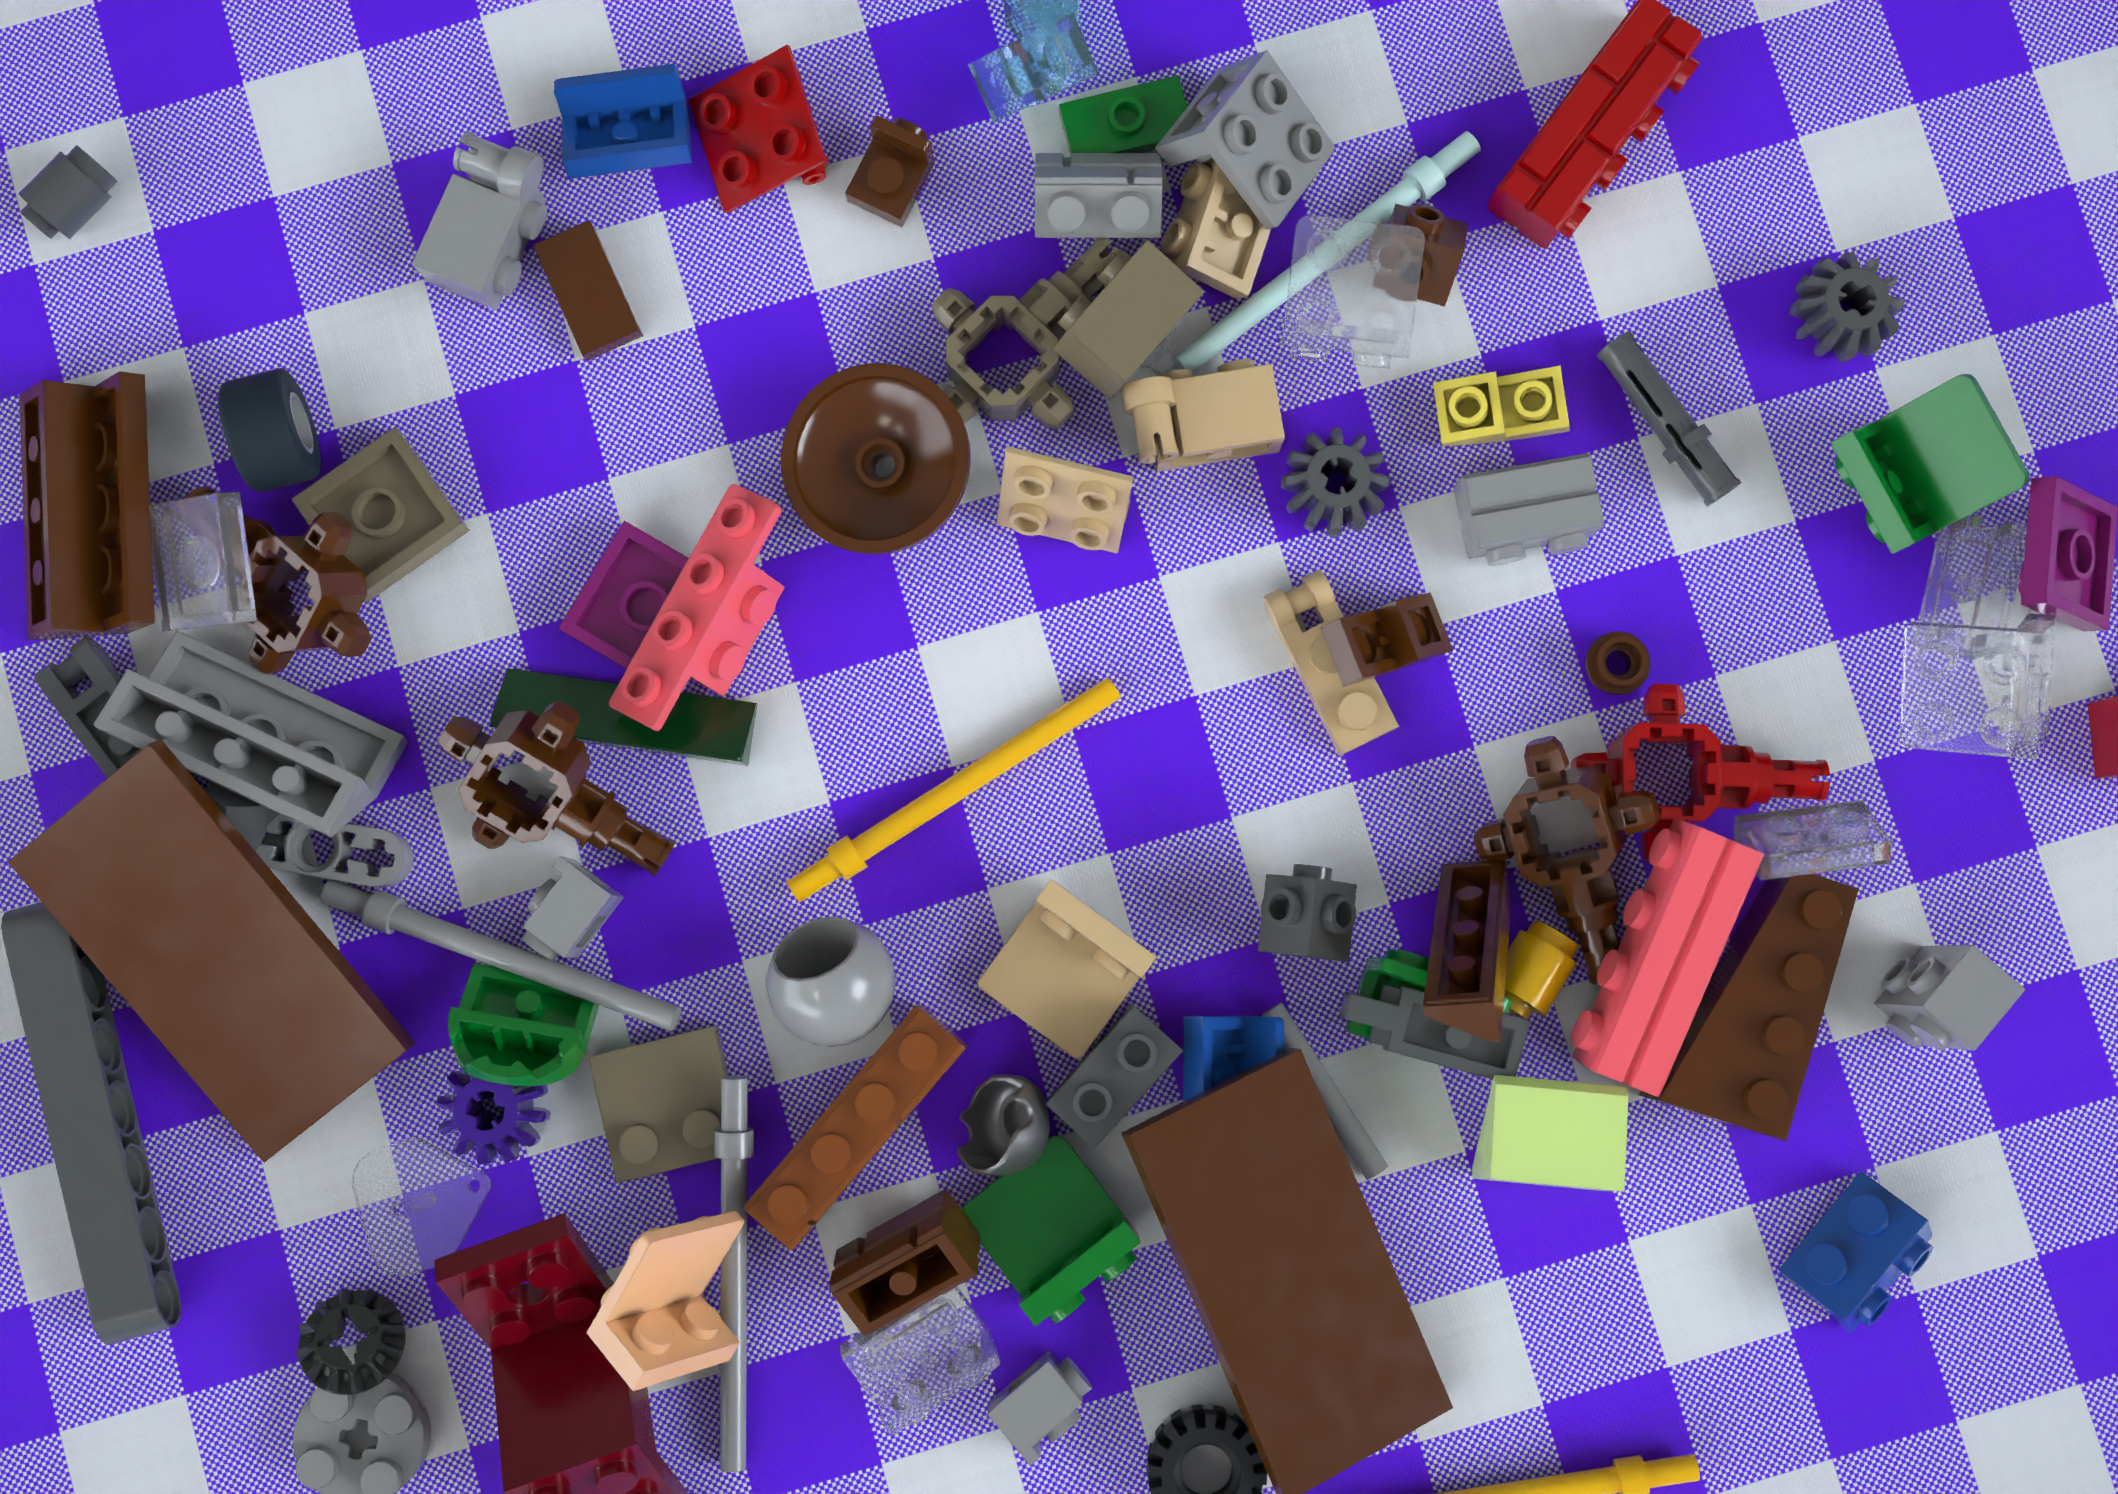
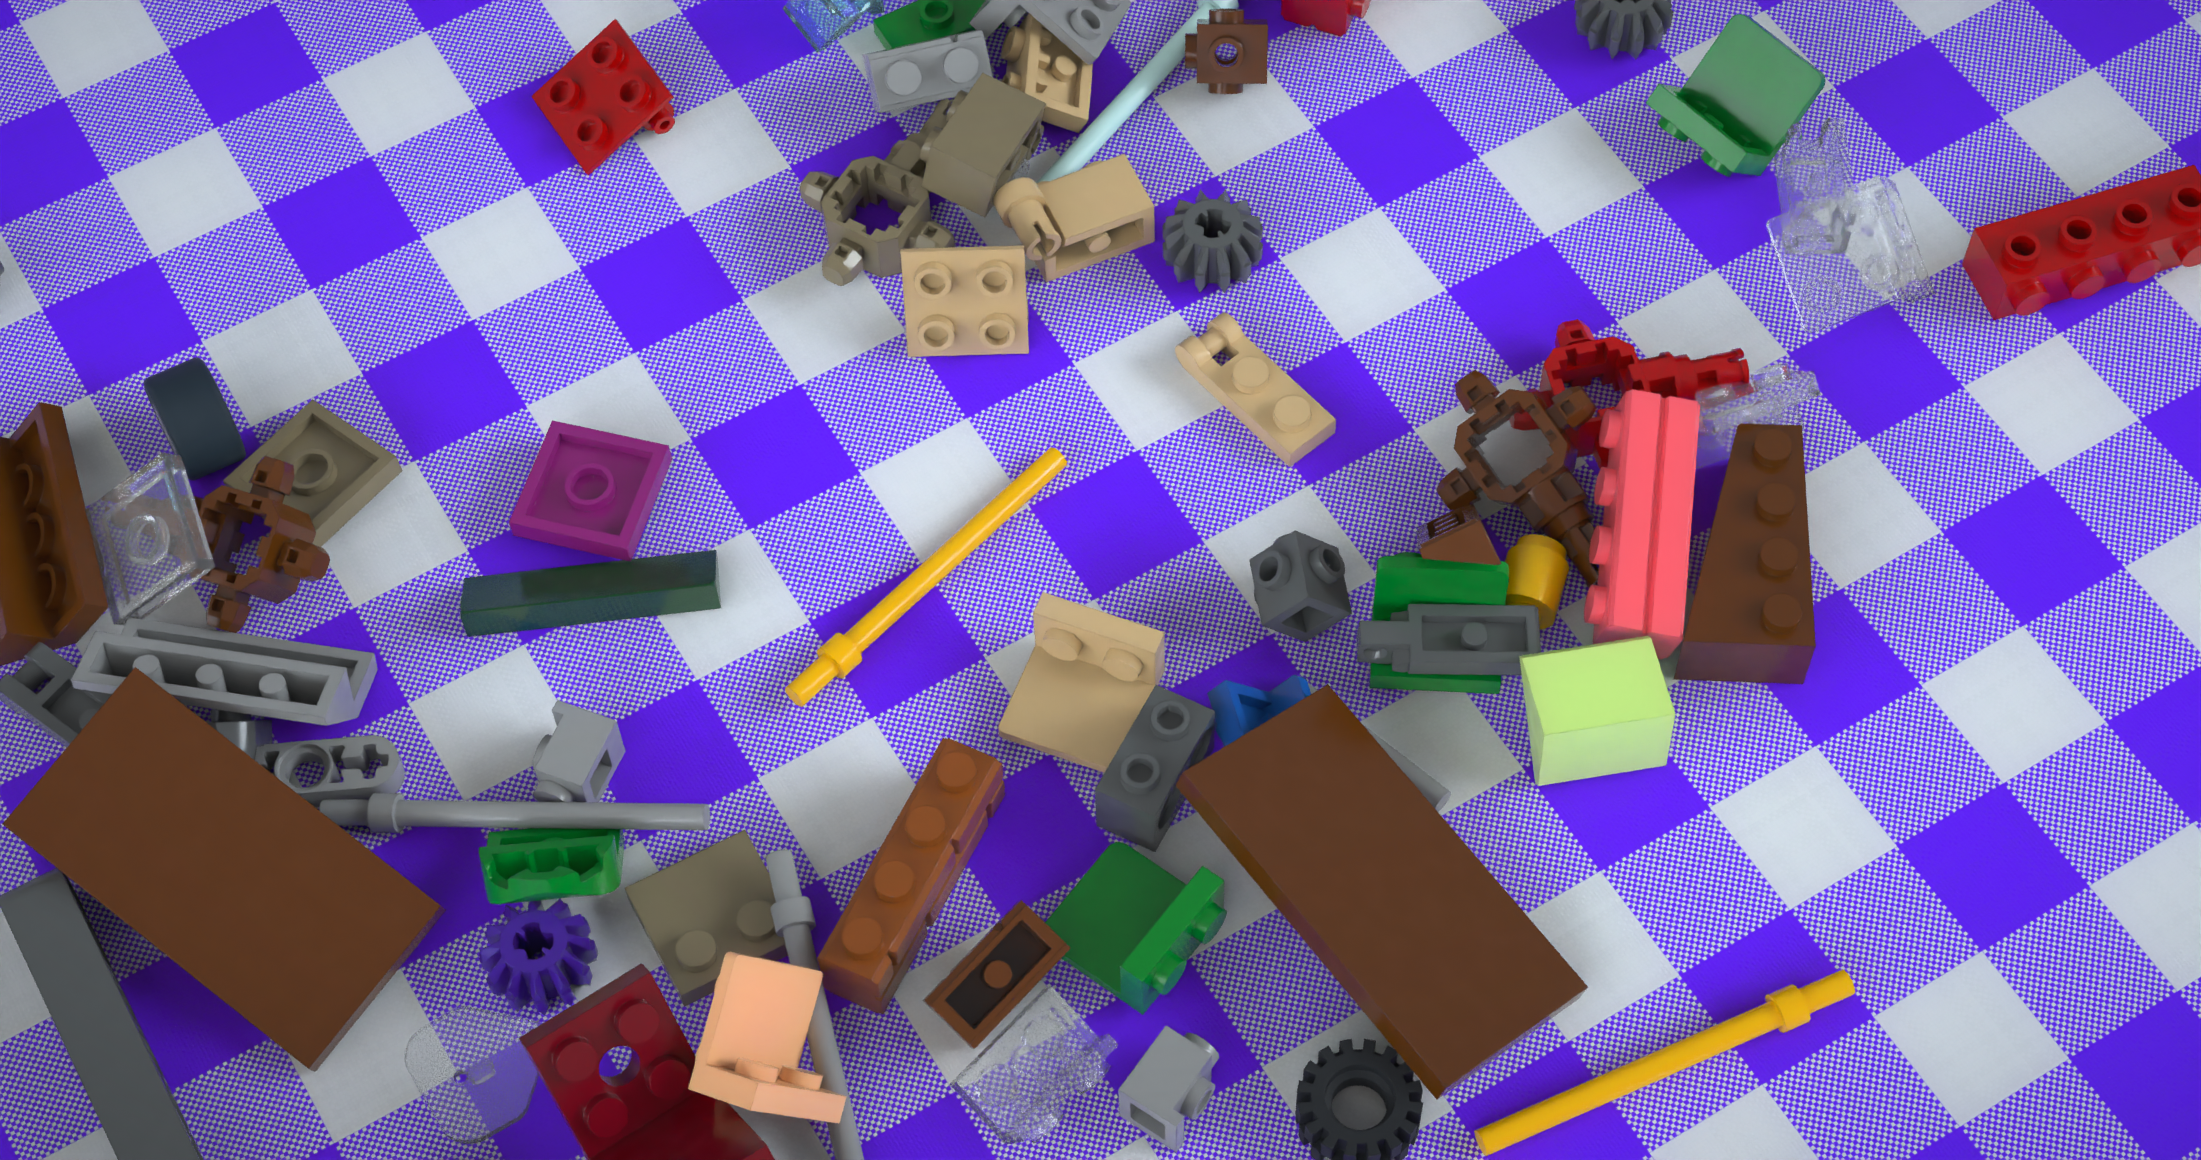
camera: 15 degrees left, 25 degrees down
light grey hinge [412,131,547,311] -> none
reddish brown piece [437,702,675,876] -> none
reddish brown tile [533,220,643,361] -> none
blue bracket [554,64,692,179] -> none
coral bracket [609,484,785,731] -> none
light grey helmet [765,917,896,1047] -> none
reddish brown dish [781,363,971,555] -> none
reddish brown bracket [845,116,935,227] -> none
flat silver hair [957,1074,1050,1176] -> none
clear bracket [1277,215,1425,369] -> none
reddish brown slope [1320,592,1453,687] -> none
light yellow slope [1433,366,1570,446] -> none
light grey brick [1454,453,1604,566] -> none
reddish brown plate [1585,631,1650,695] -> none
dark grey pin [1596,331,1742,507] -> none
blue bracket [1778,1171,1934,1334] -> none
light grey brick [1874,945,2026,1051] -> none
magenta plate [2017,476,2118,631] -> none

